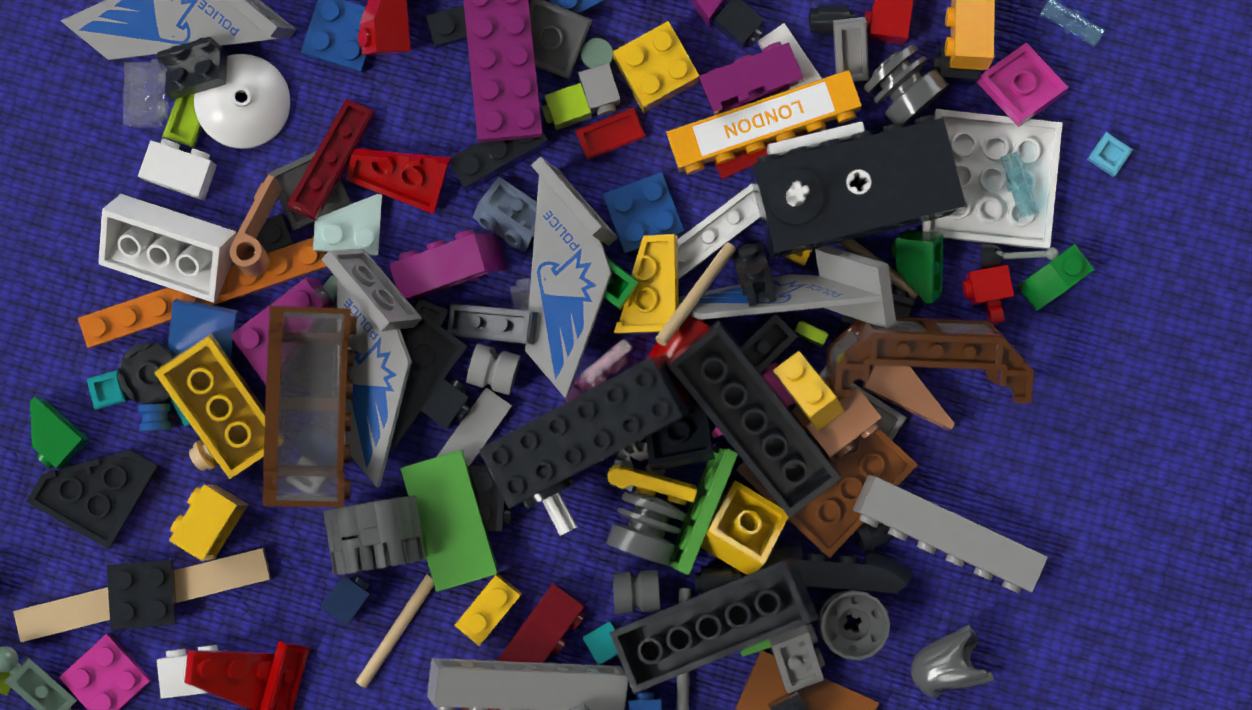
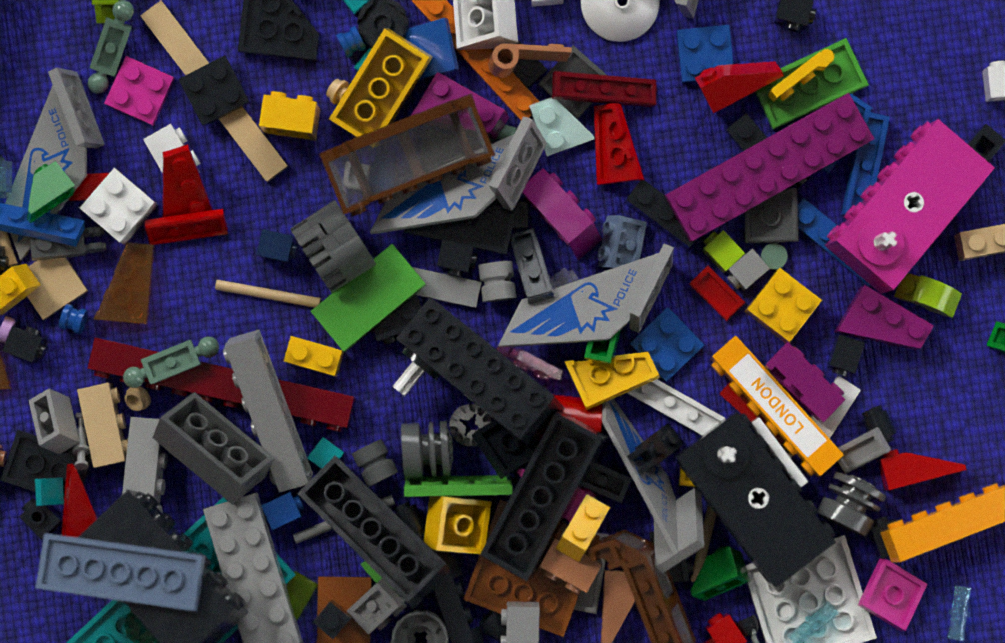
camera: 65 degrees right, 0 degrees up
yellow hinge [607,464,697,505] -> none
tan bar [655,242,736,346] -> none
lime tile [793,321,828,347] -> none

